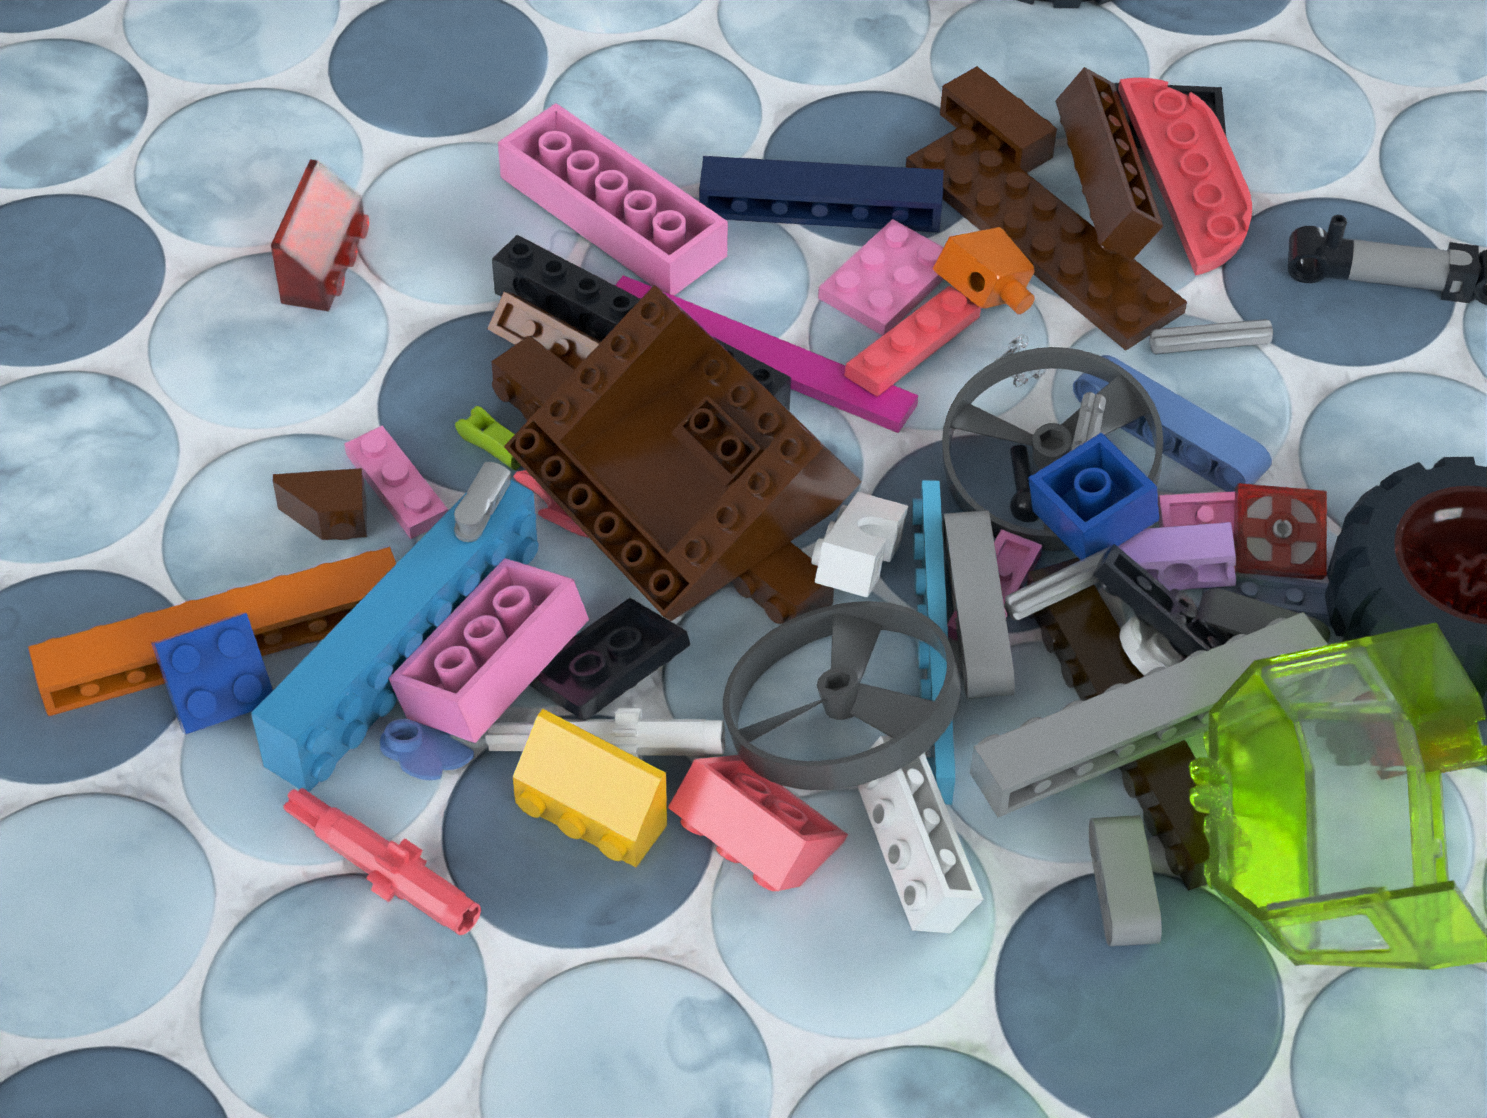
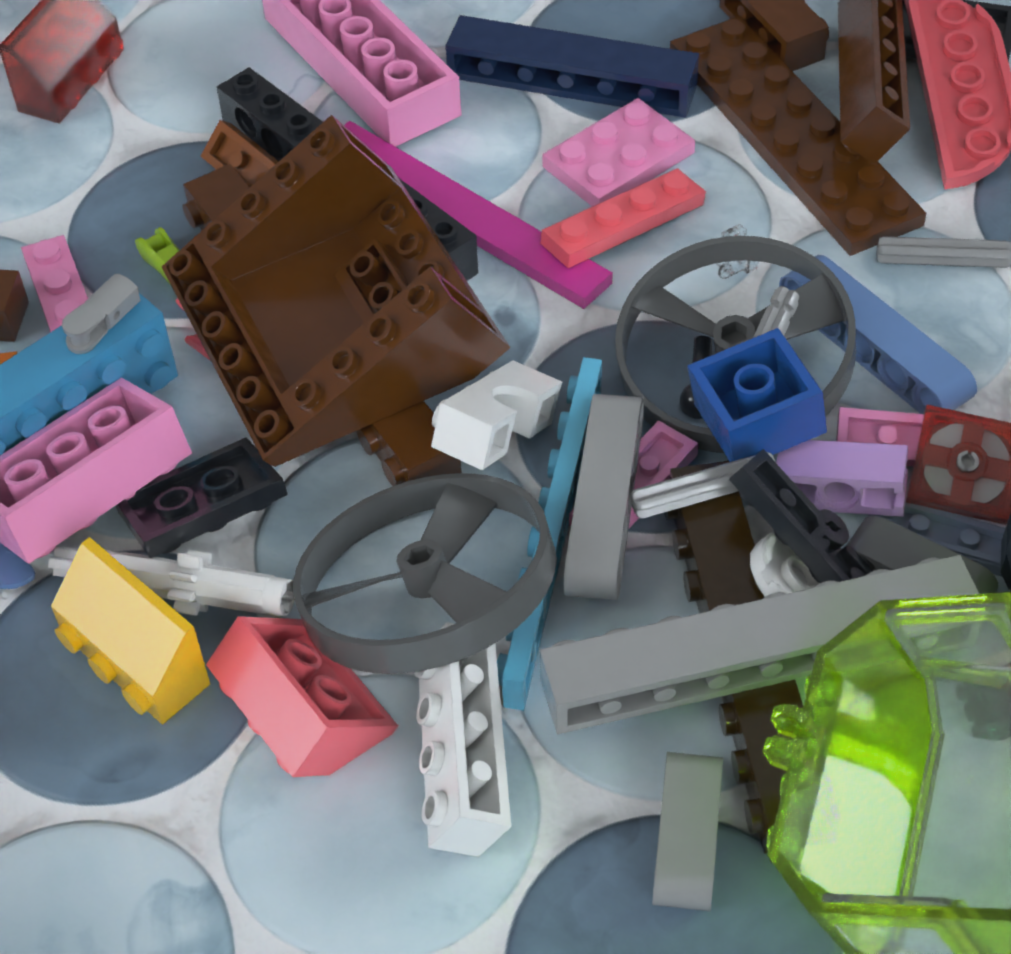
camera: 15 degrees right, 0 degrees up
orange torso [933,227,1035,314] -> none

